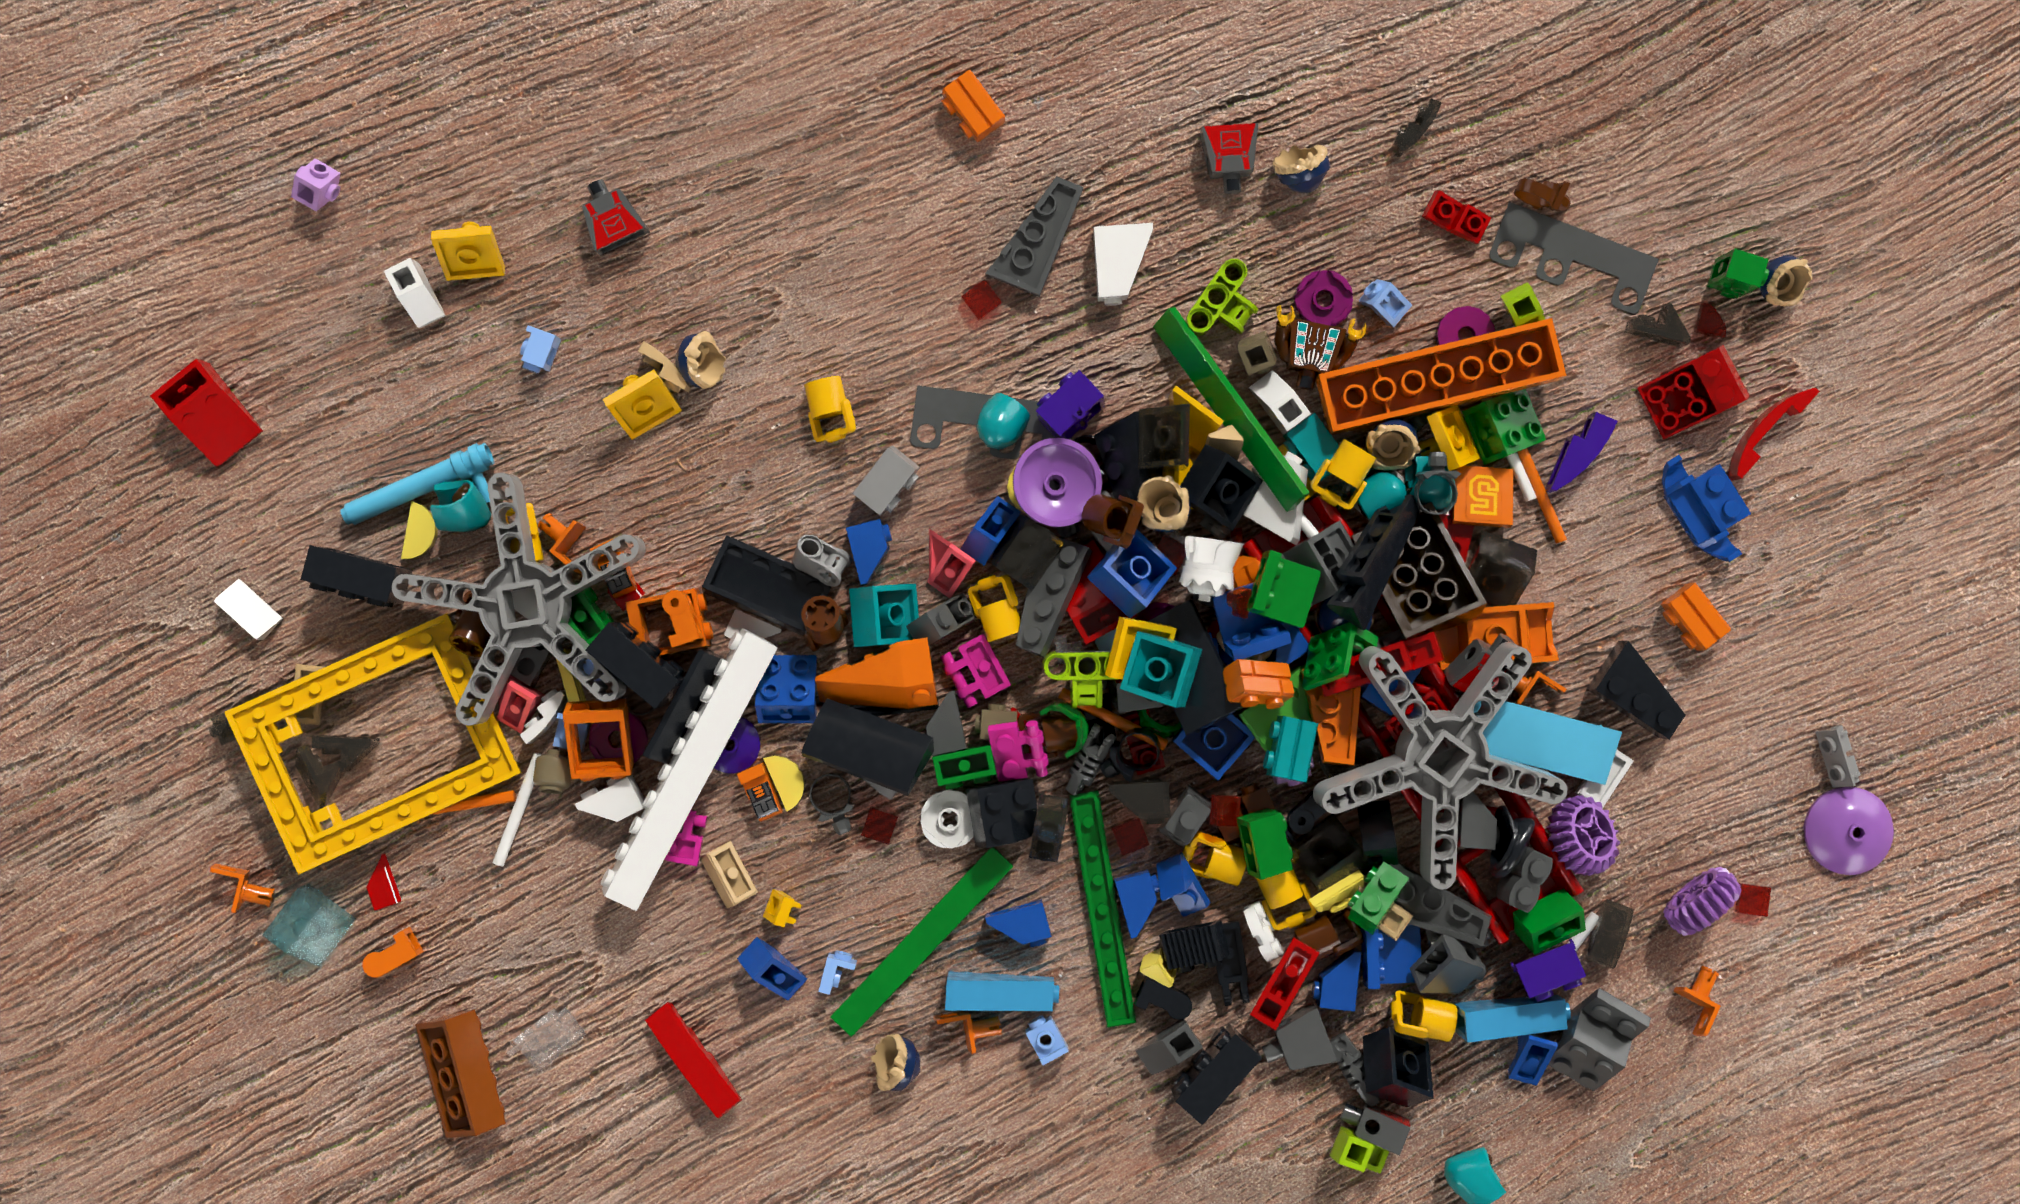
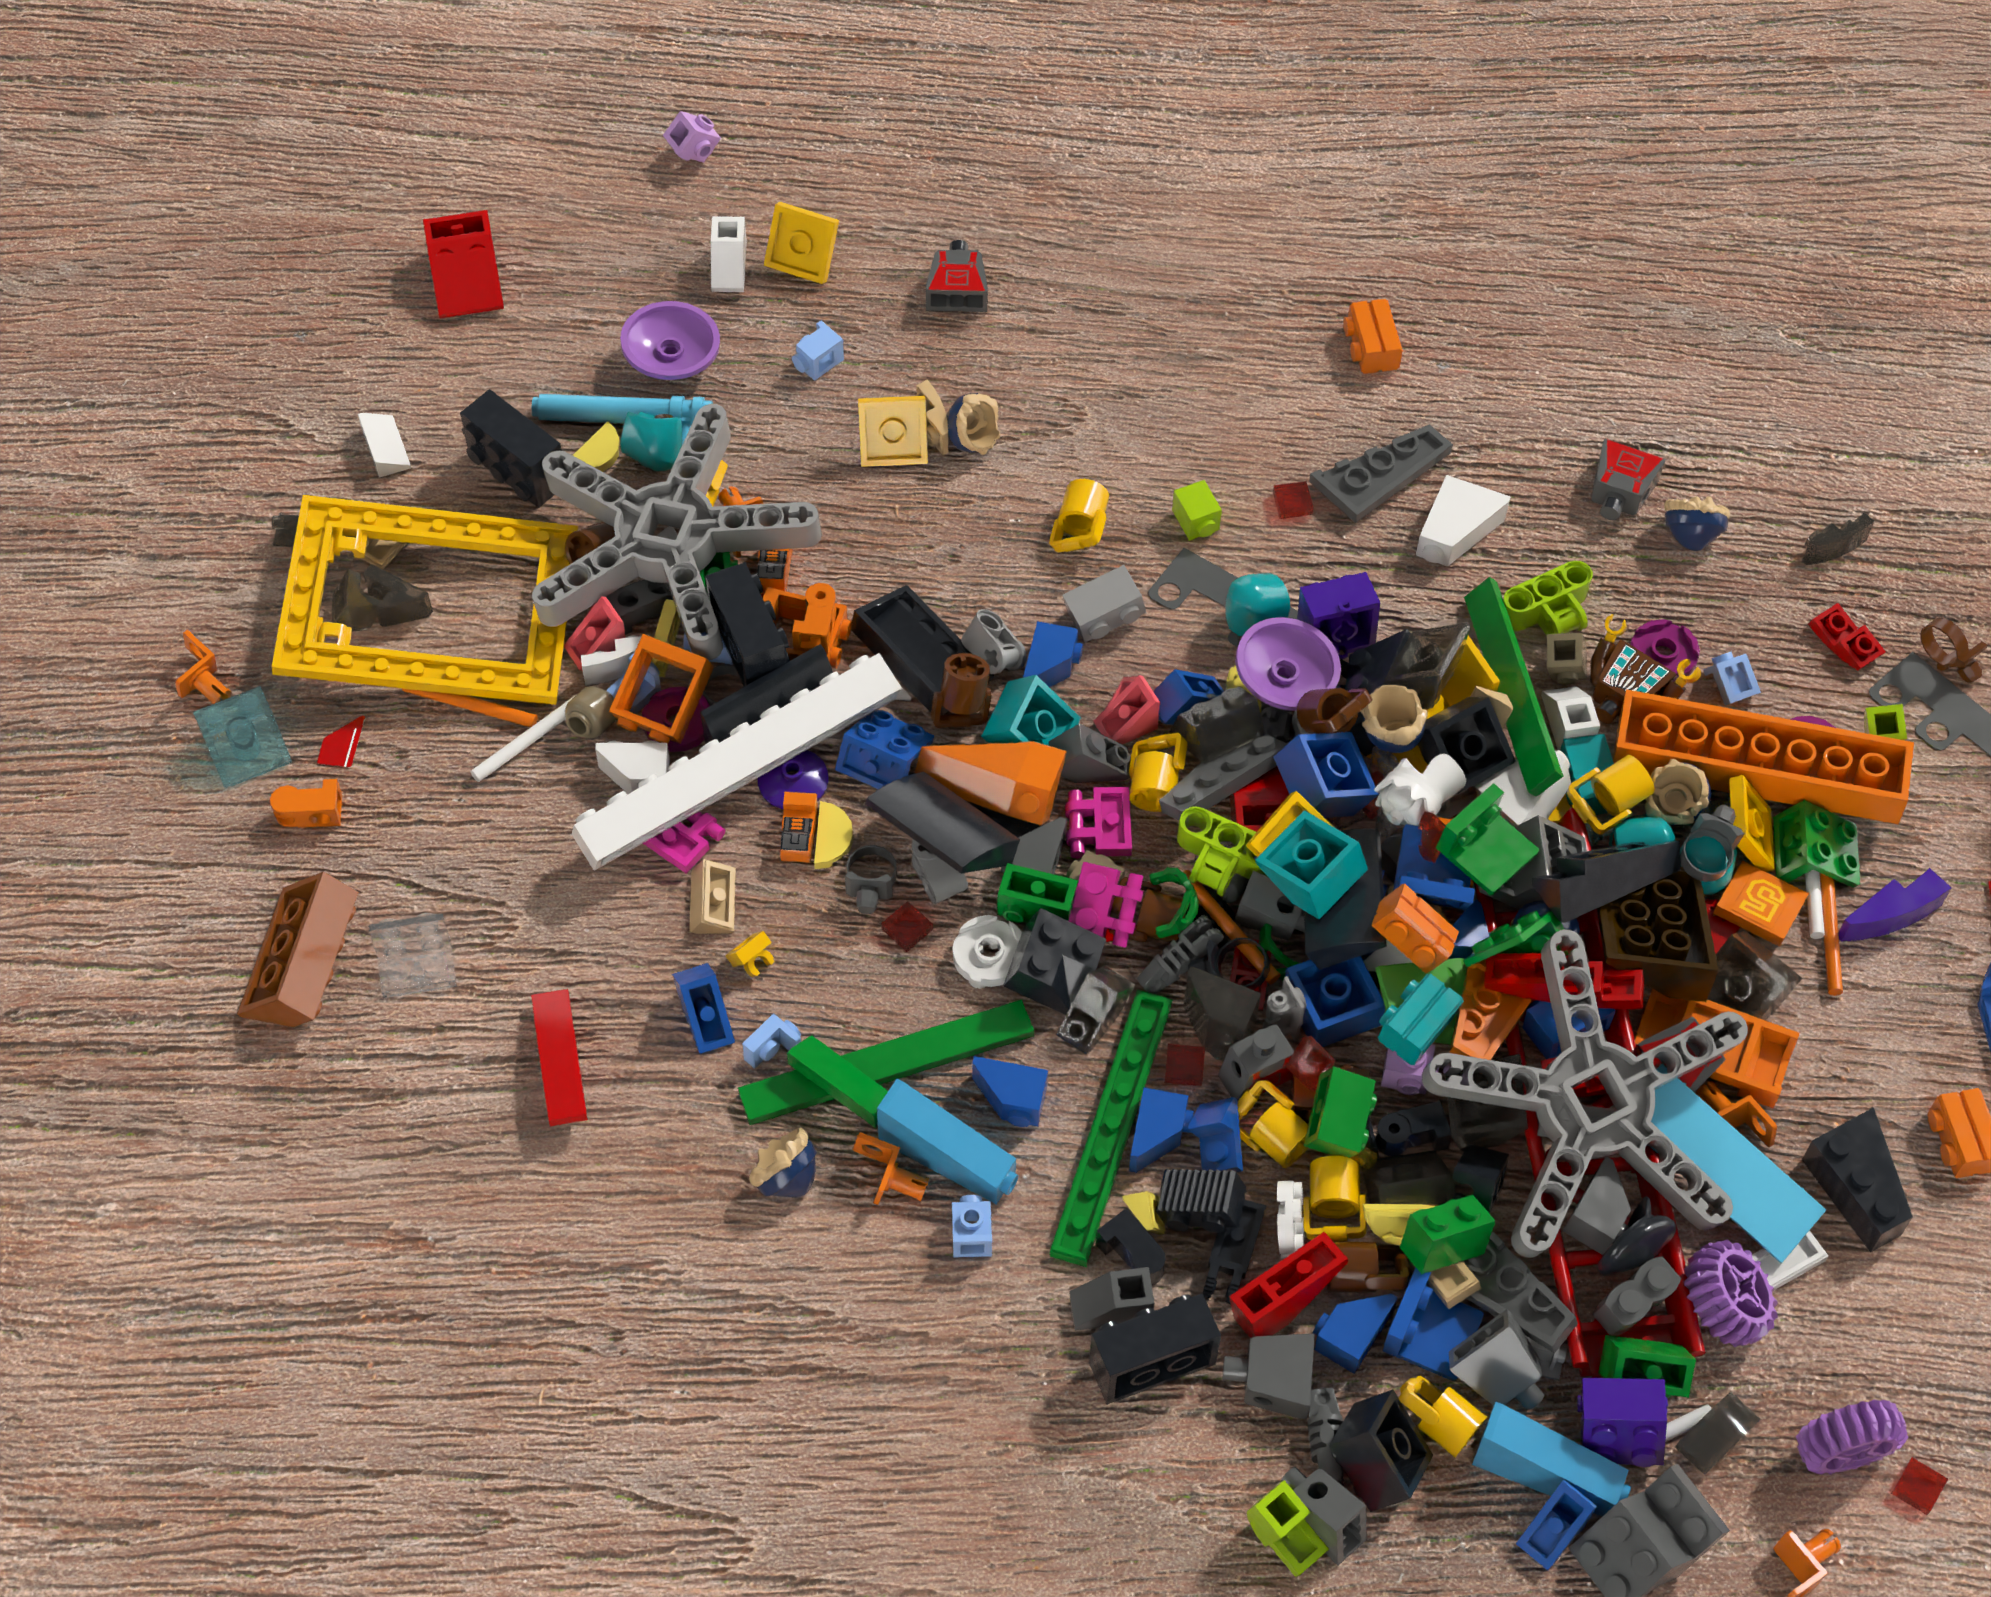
camera: 25 degrees right, 30 degrees down
none -> medium lavender dish [620,301,720,380]
none -> green slope [787,1035,888,1128]
none -> lime brick [1172,480,1222,541]
none -> light grey hinge [1263,977,1306,1042]

